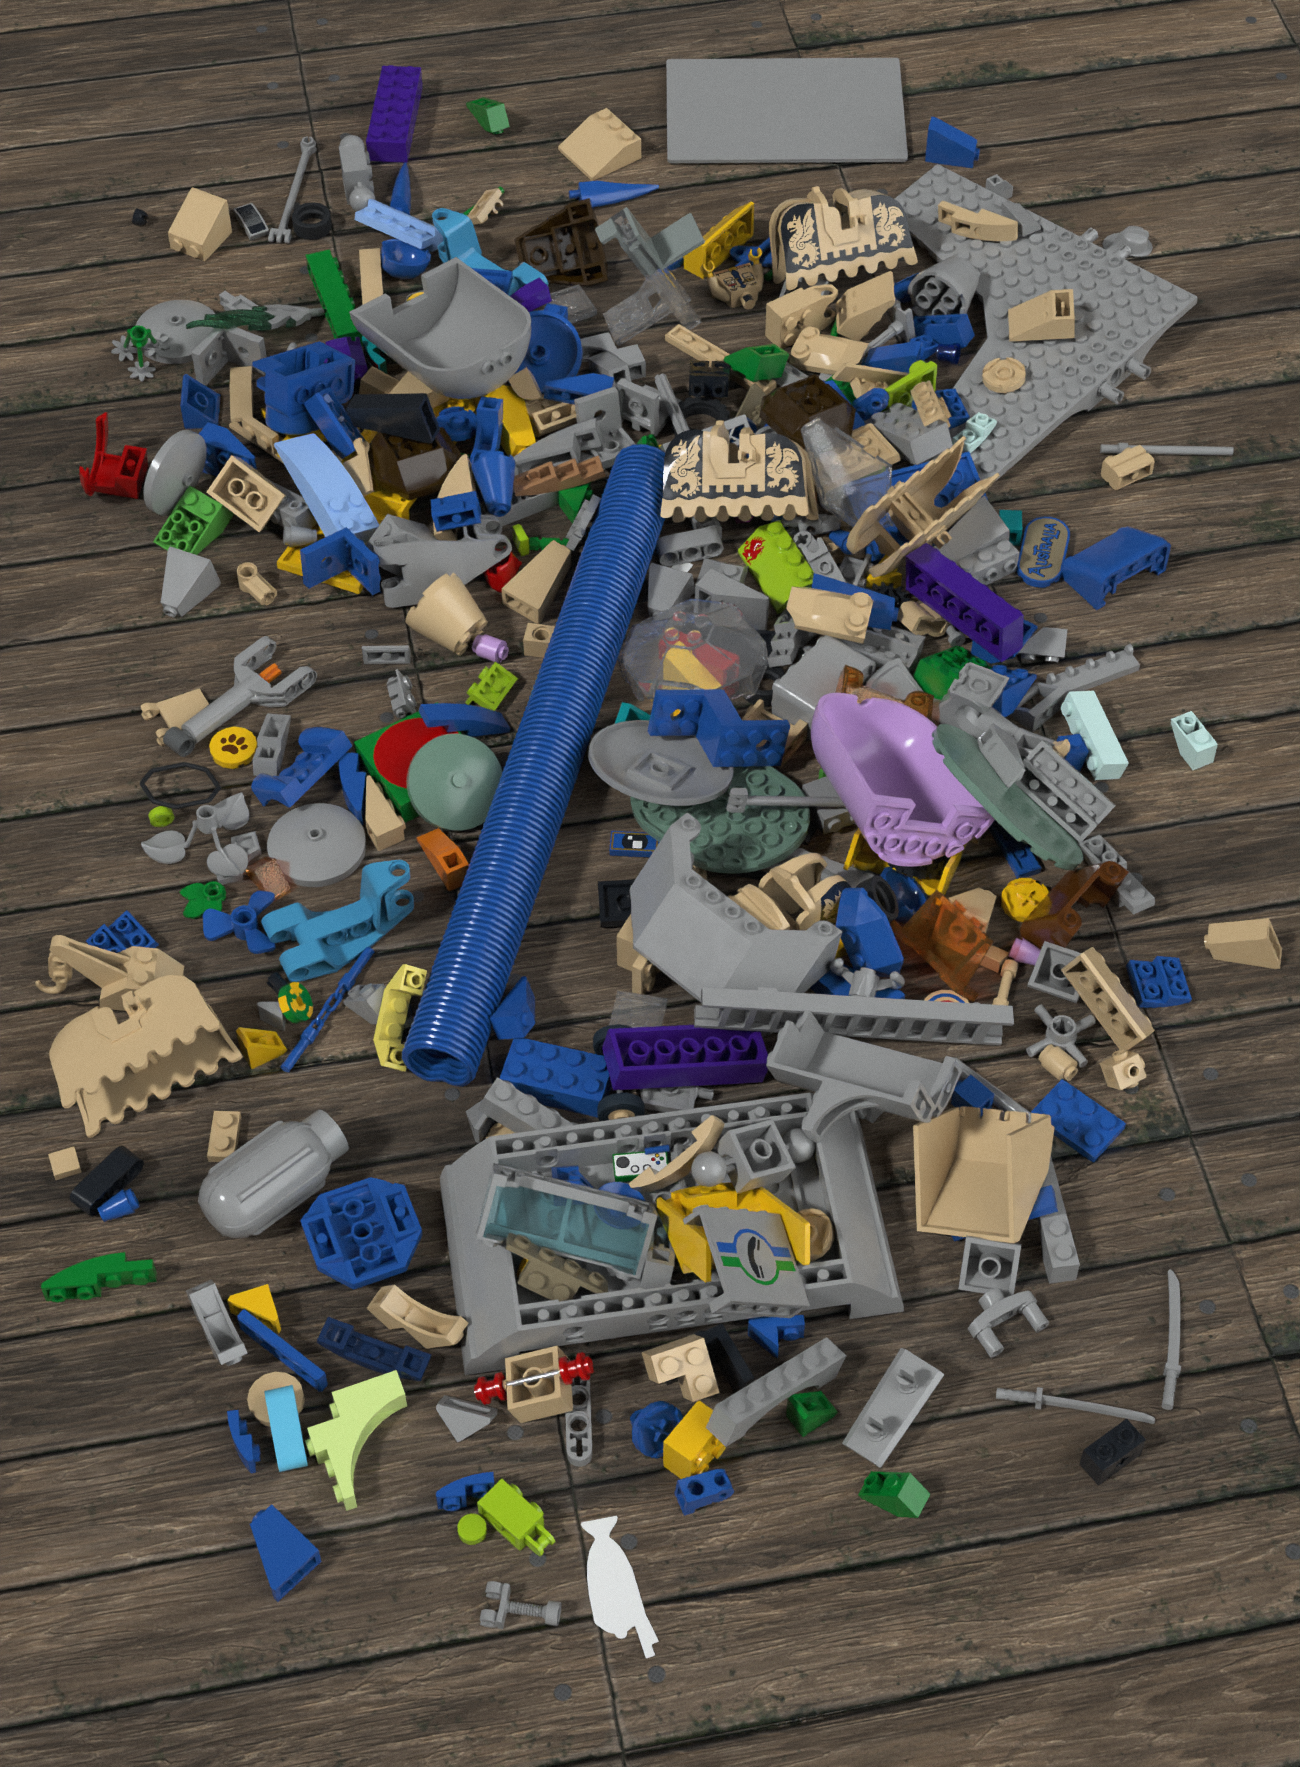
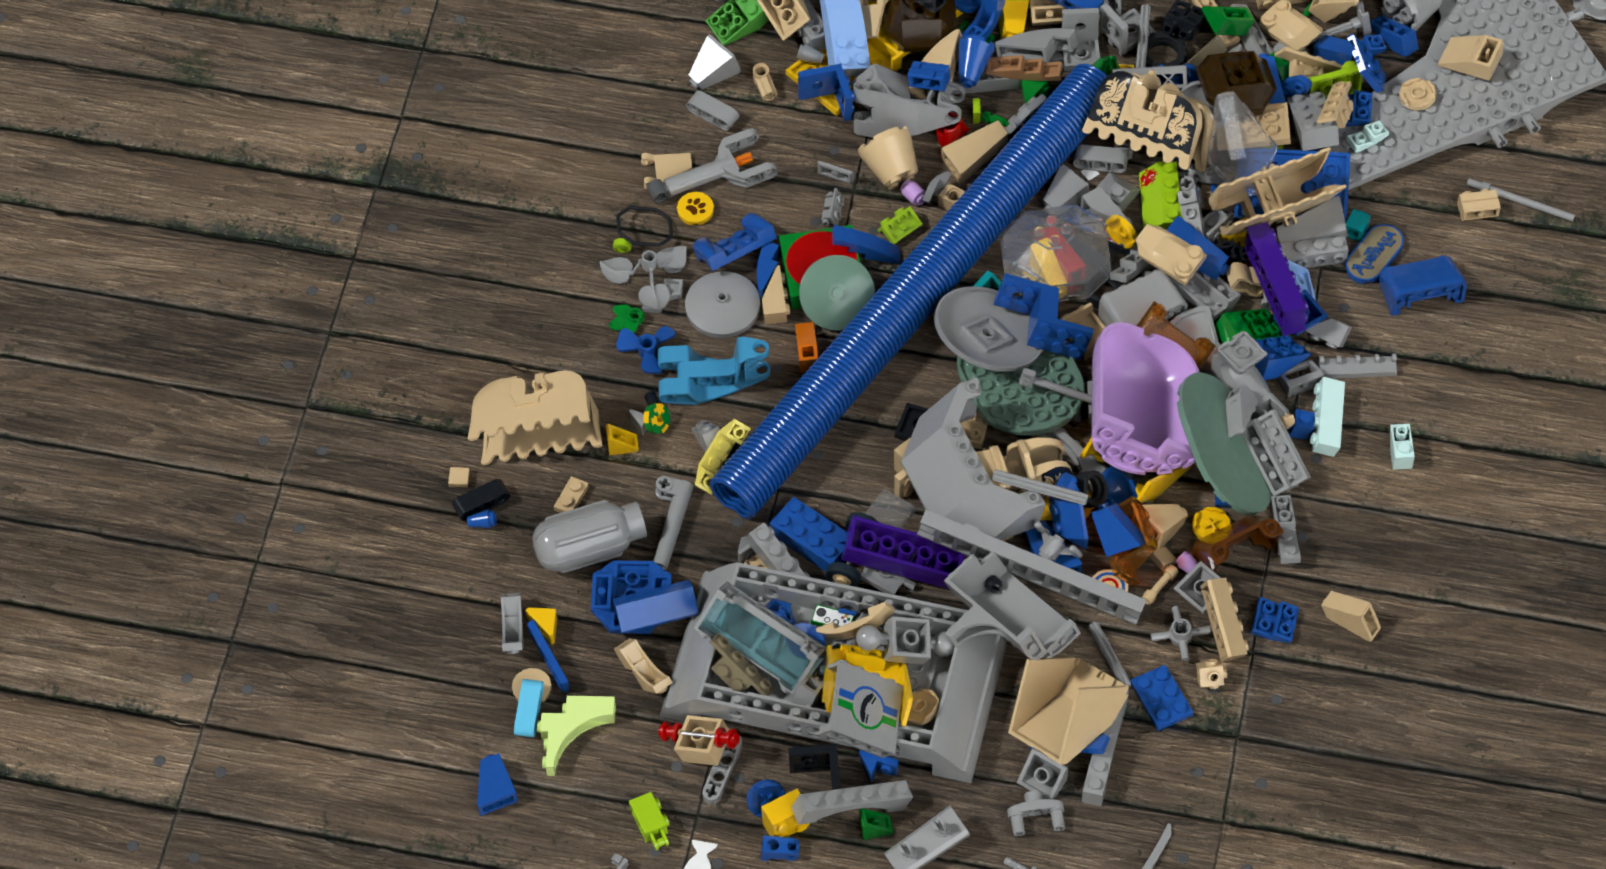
camera: 25 degrees right, 5 degrees up
tan slope [36,935,184,1011] -> none
green slope [41,1252,157,1303] -> none
blue slope [86,910,159,953] -> none
blue slope [227,1410,261,1473] -> none
clear orange slope [245,857,292,902] -> none
light grey slope [252,713,291,776] -> none
blue piece [281,947,374,1073] -> none
dark blue slope [317,1317,432,1381] -> none
light grey slope [436,1395,498,1442] -> none
blue slope [436,1472,495,1511] -> none
lime tile [457,1514,487,1545] -> none
blue slope [489,976,535,1040] -> none
tile [609,831,659,857] -> none
tan brick [642,1334,720,1402] -> none
clear blue piece [936,343,961,365] -> none
blue brick [951,1075,994,1118] -> none
tan brick [1038,1044,1078,1081] -> none
none -> slope [612,580,699,634]
none -> light grey axle [654,476,694,571]
none -> light grey beam [686,90,739,131]
none -> light grey slope [922,171,951,202]
none -> black hinge [985,575,1003,593]
none -> light grey axle [992,469,1088,505]
none -> blue slope [1091,502,1148,557]
none -> yellow tile [1105,215,1137,248]
none -> blue wing [1347,33,1386,93]

